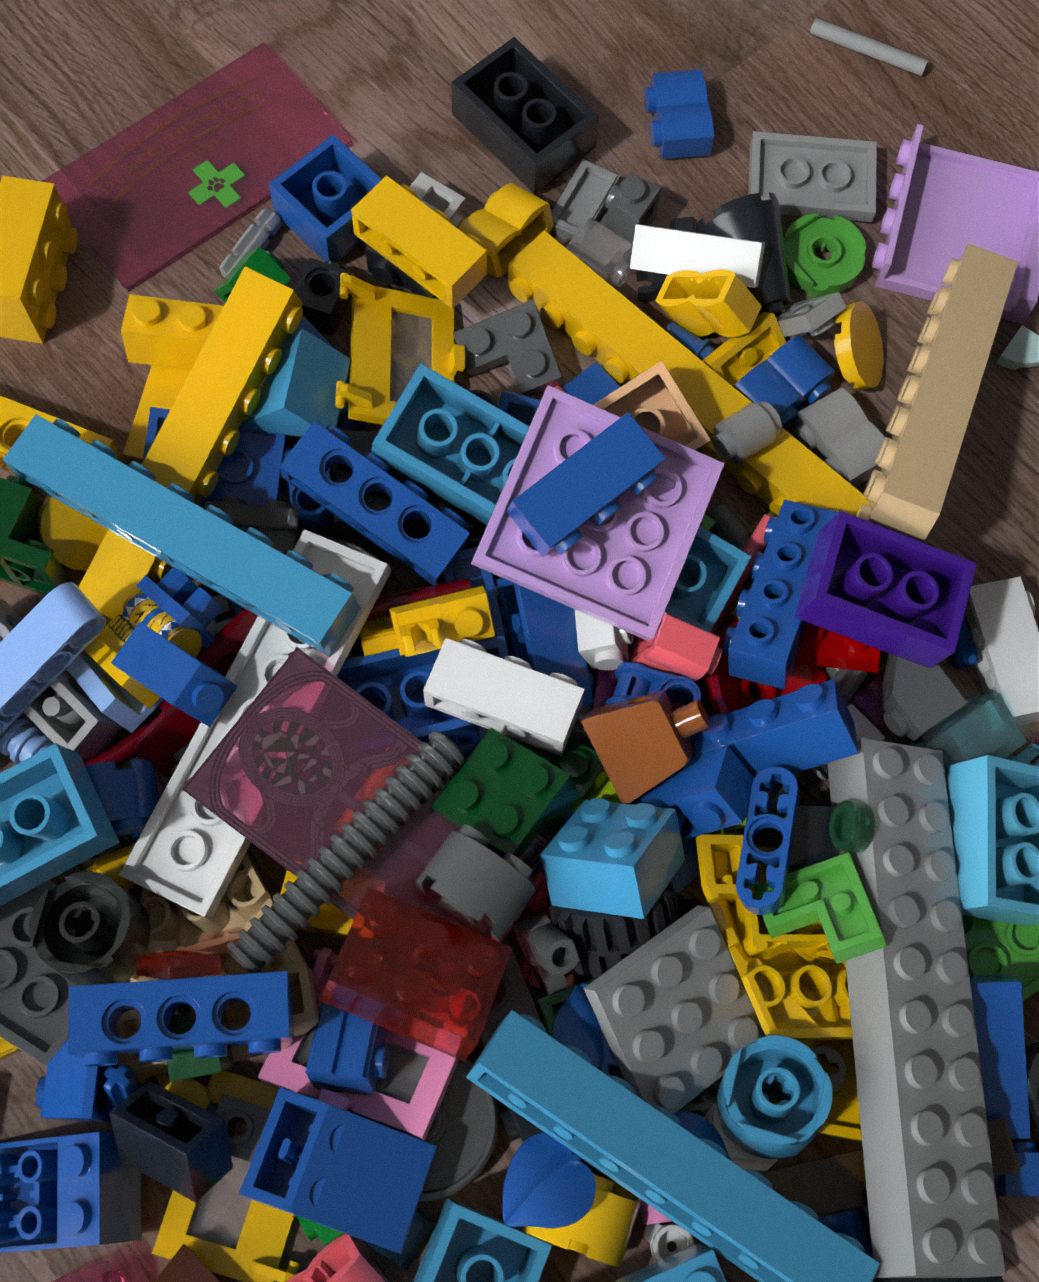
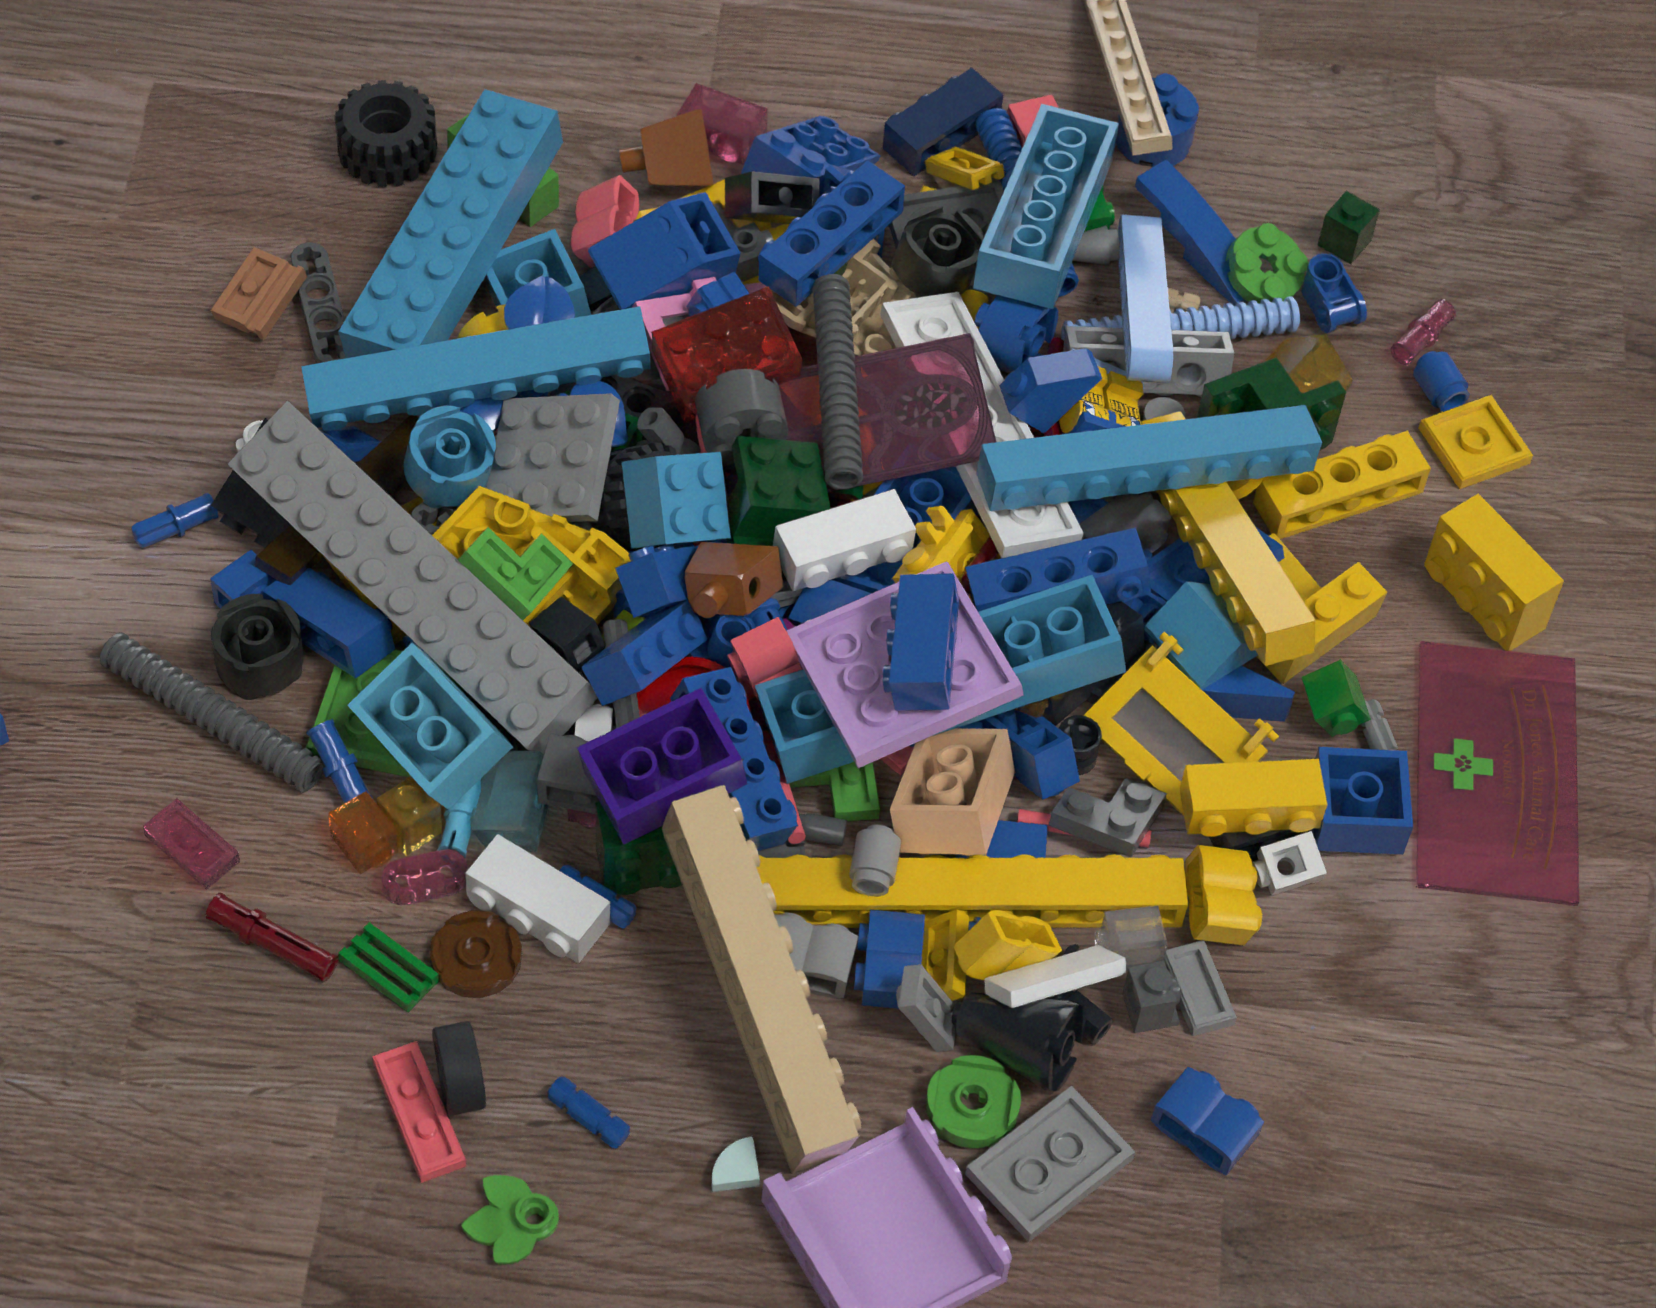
camera: 135 degrees right, 15 degrees down
clear red tile [135,950,222,980] -> none
black brick [294,258,352,336] -> none
black brick [451,37,599,194] -> none
blue beam [736,767,800,915] -> none
clear green tile [829,800,875,853] -> none
yellow tile [834,301,884,391] -> none

